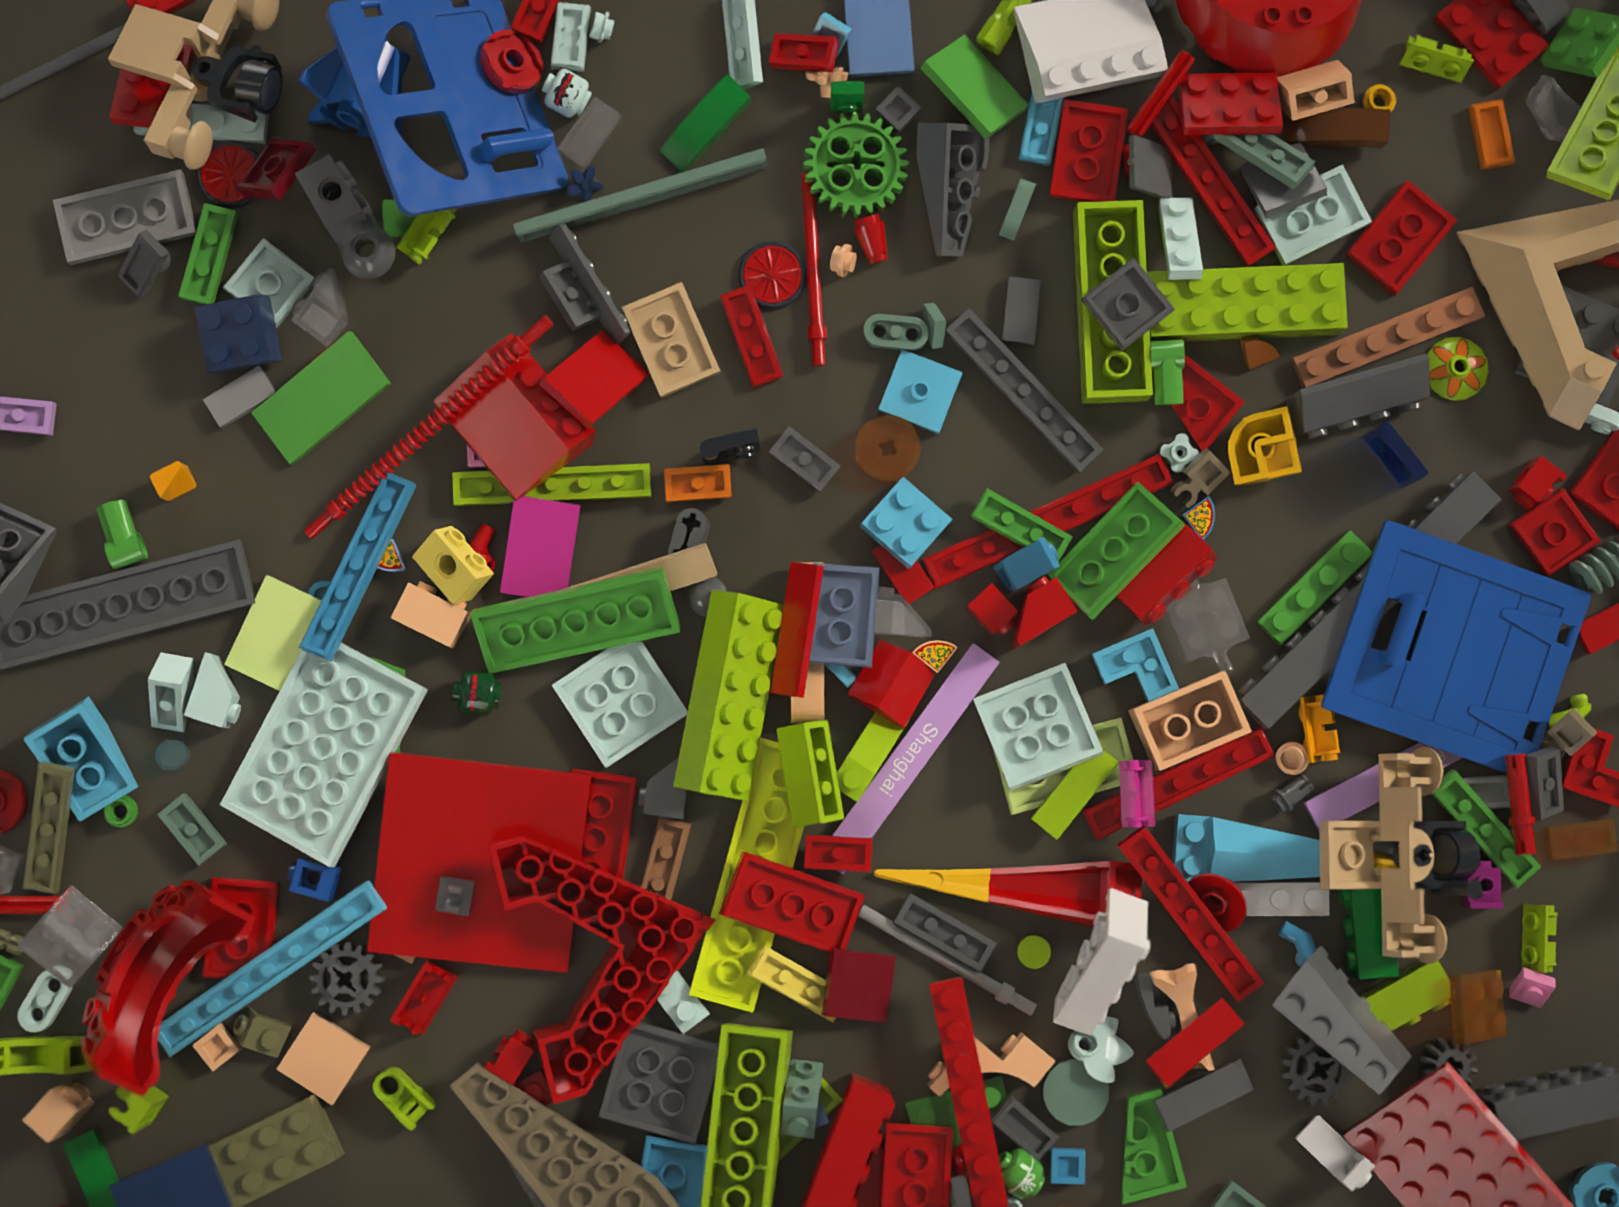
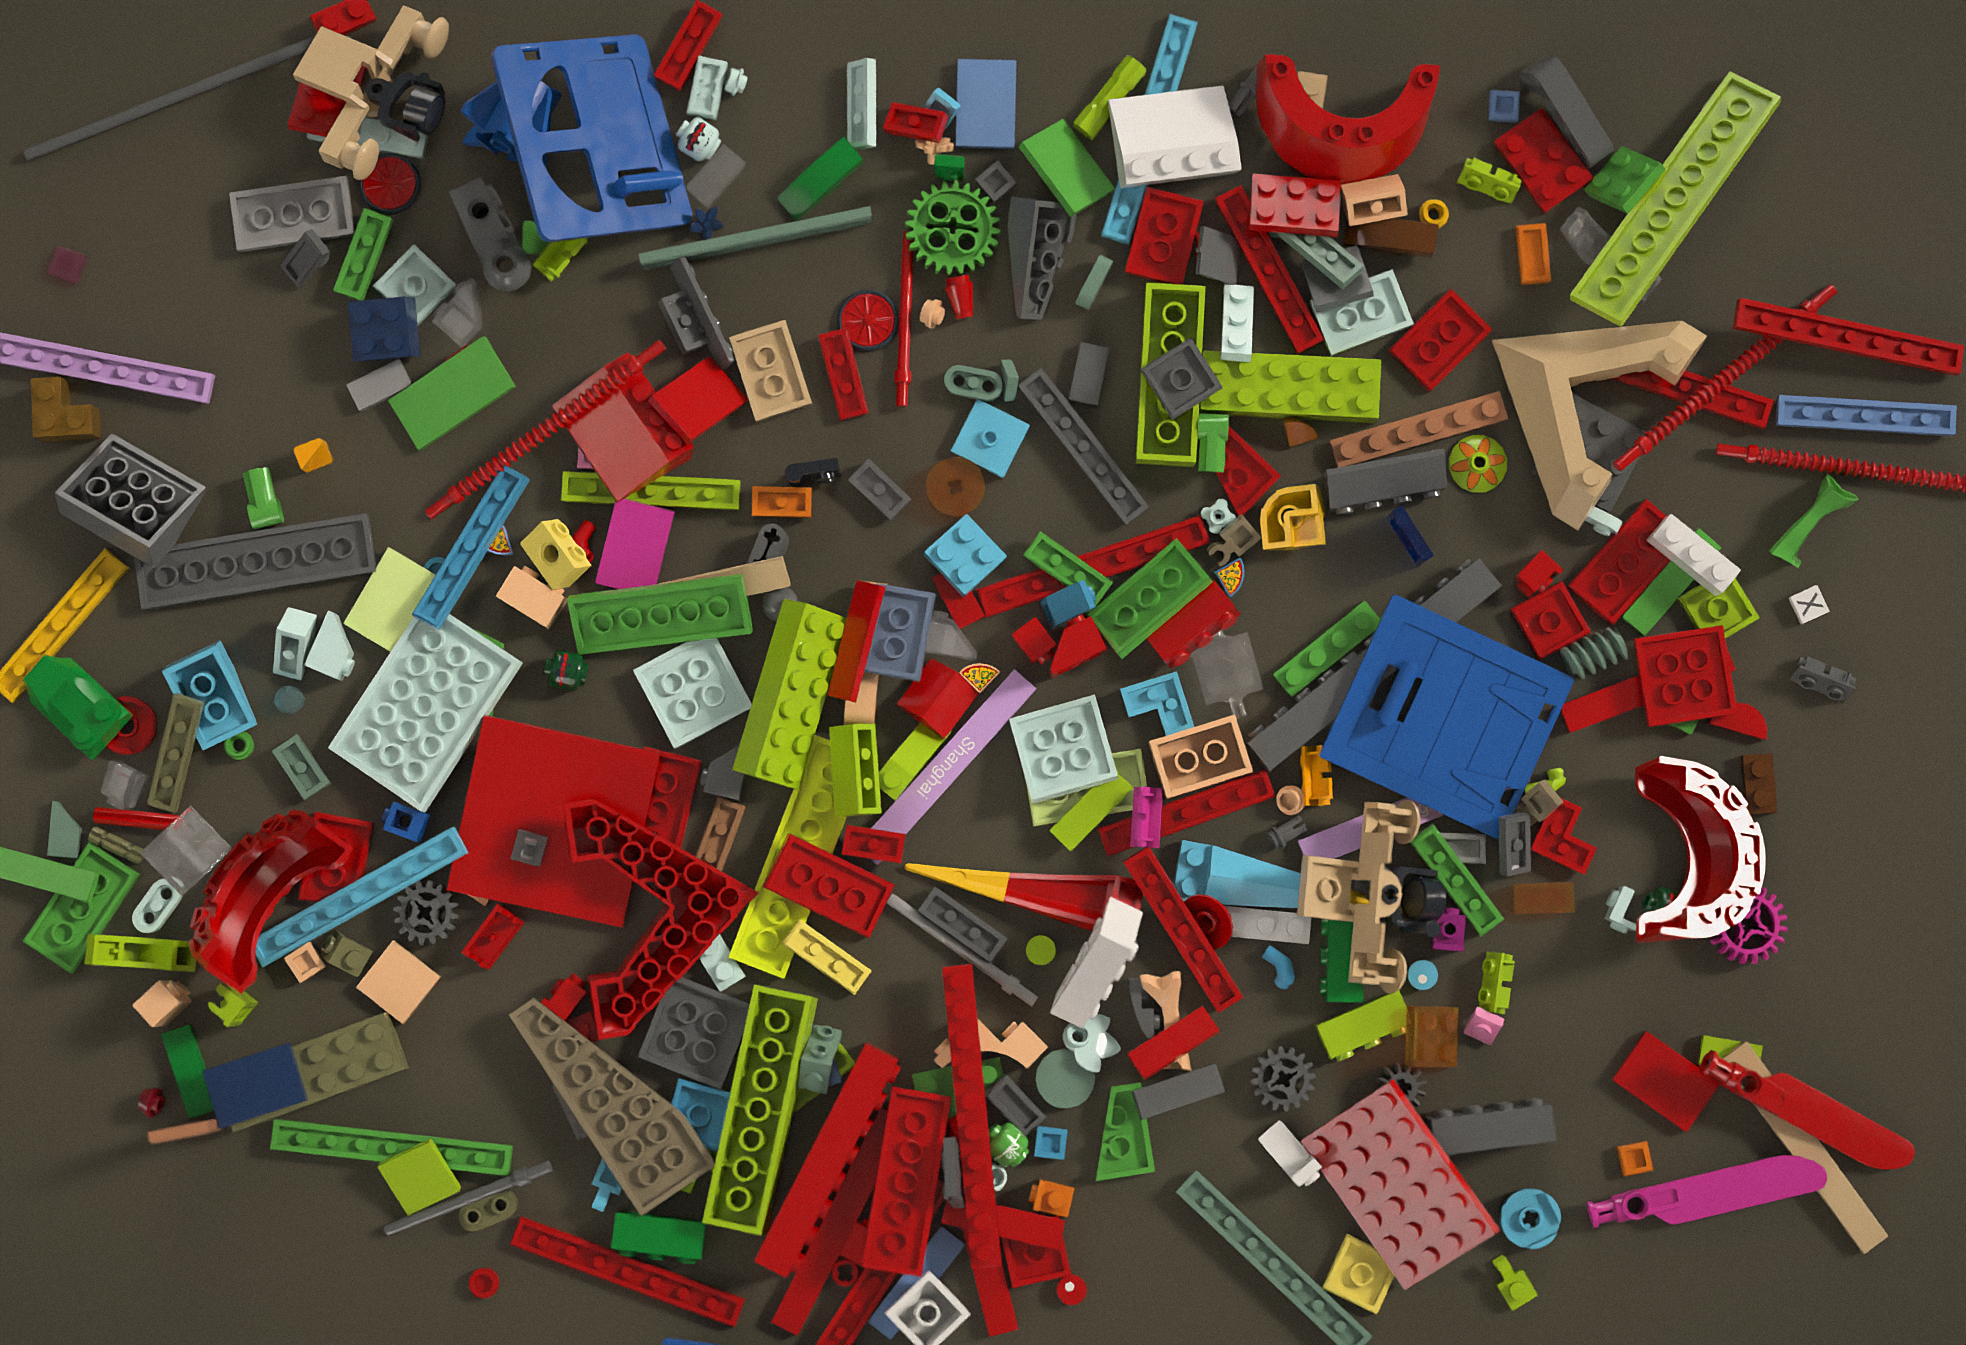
camera: 15 degrees right, 0 degrees up
dark red tile [236,138,317,200] -> none
lime piece [373,1066,437,1131] -> none
red tile [480,30,543,94] -> none
dark red tile [821,948,896,1023] -> none
medium azure tile [824,664,856,688] -> none
red axle [1127,50,1195,137] -> none
dark grey wedge [1272,946,1412,1095] -> none
red pin [1504,753,1537,855] -> none
none -> medium azure tile [1407,960,1438,990]

